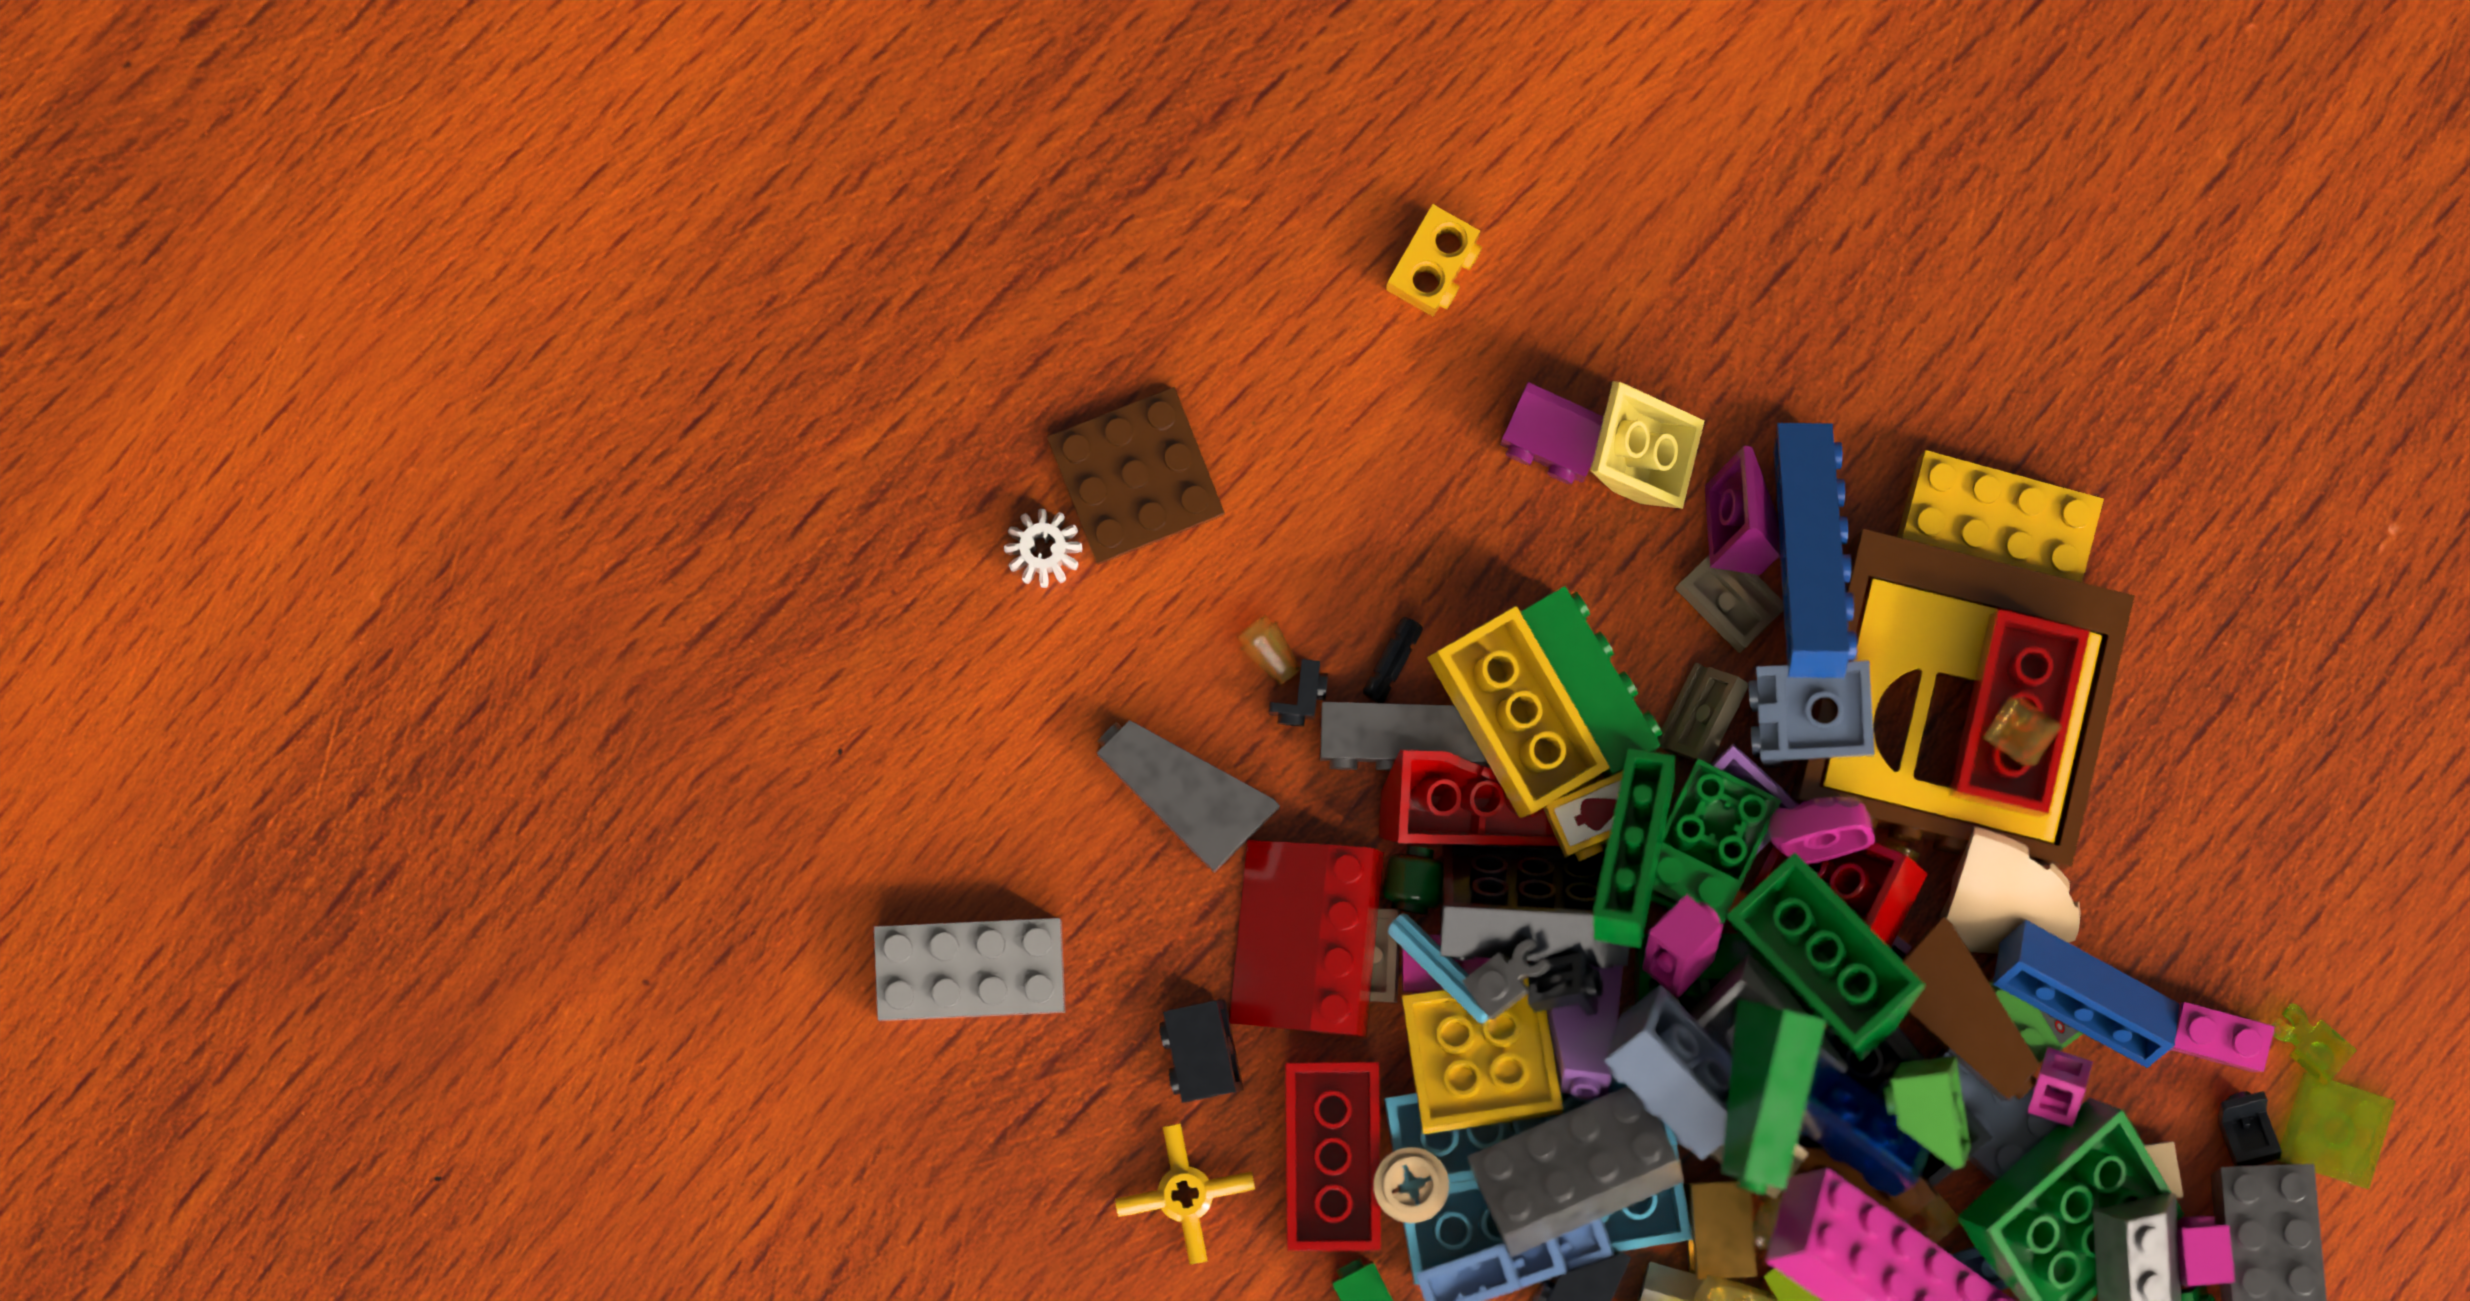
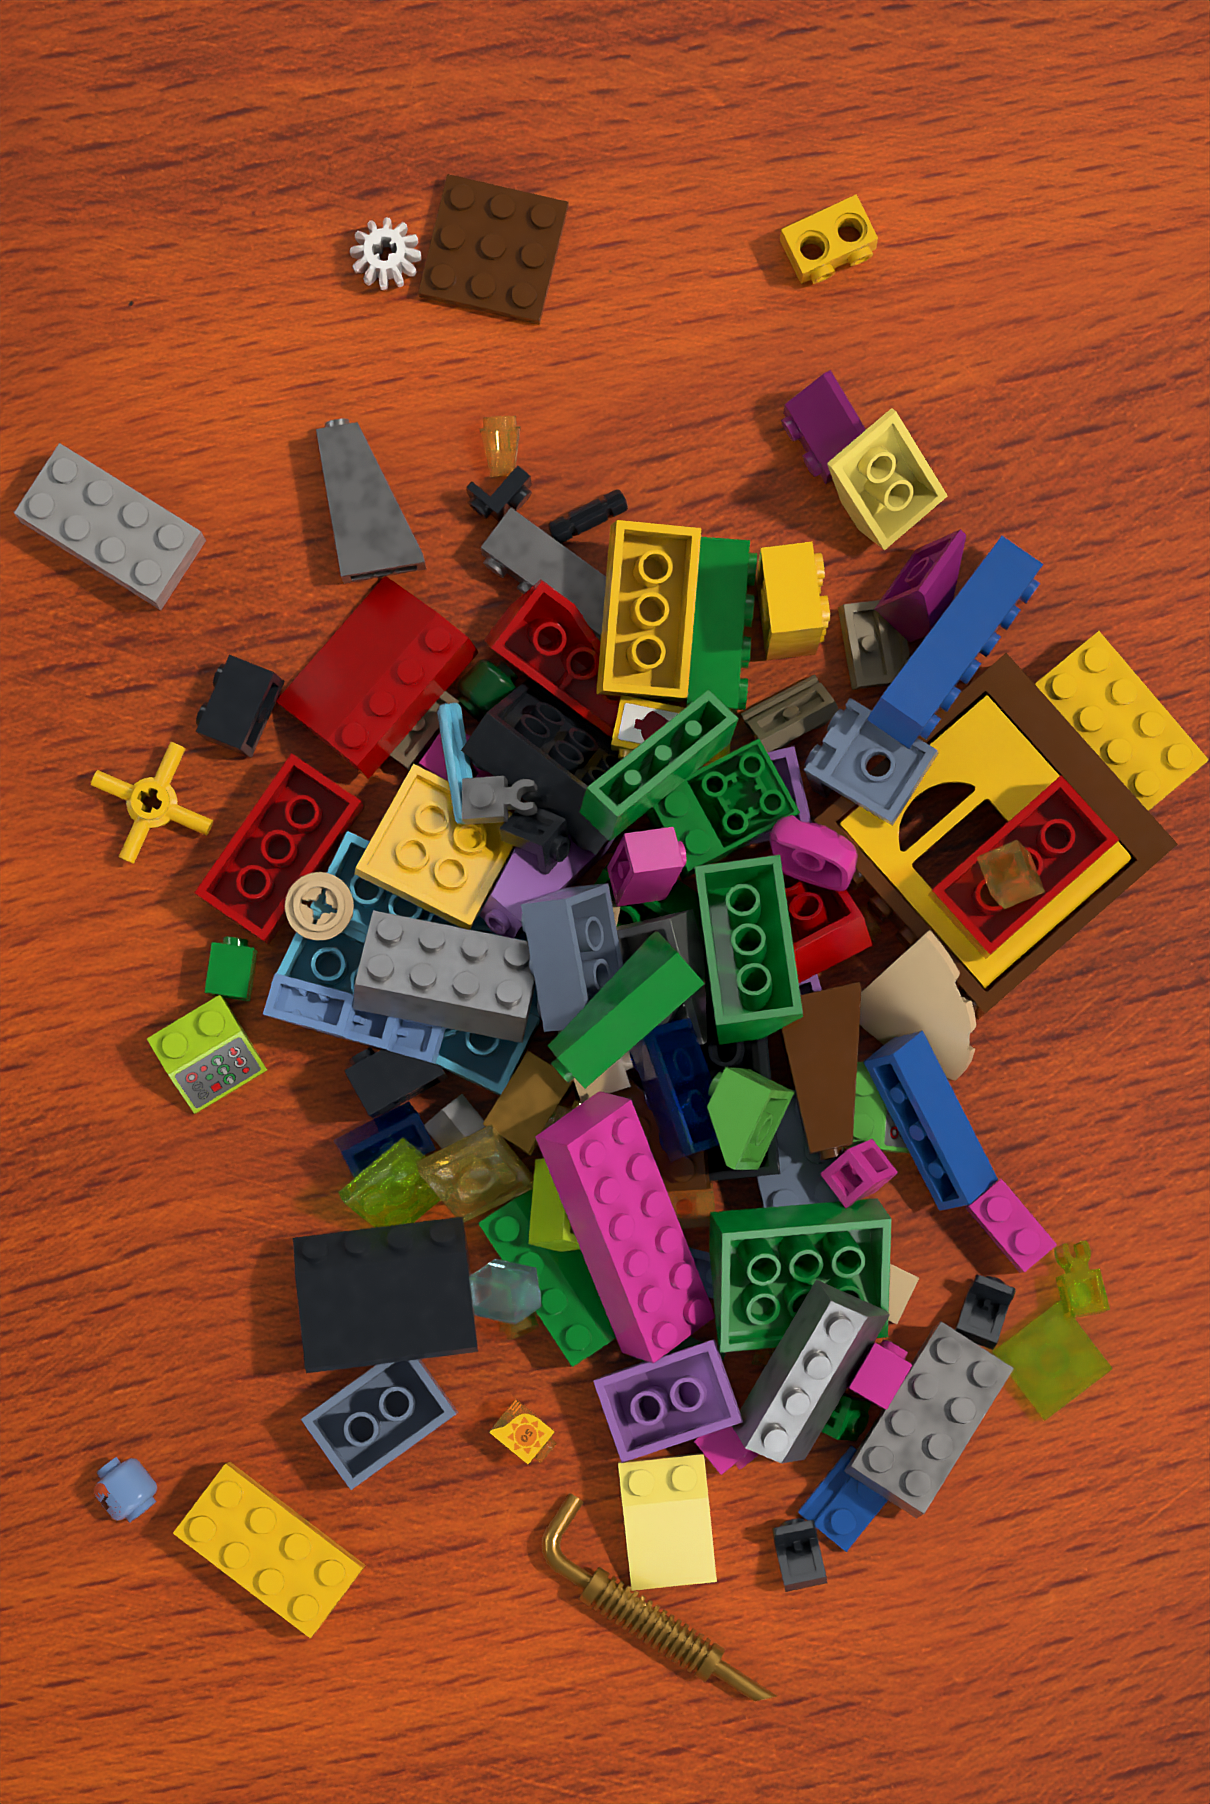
camera: 40 degrees right, 0 degrees up
none -> yellow brick [756,542,830,661]

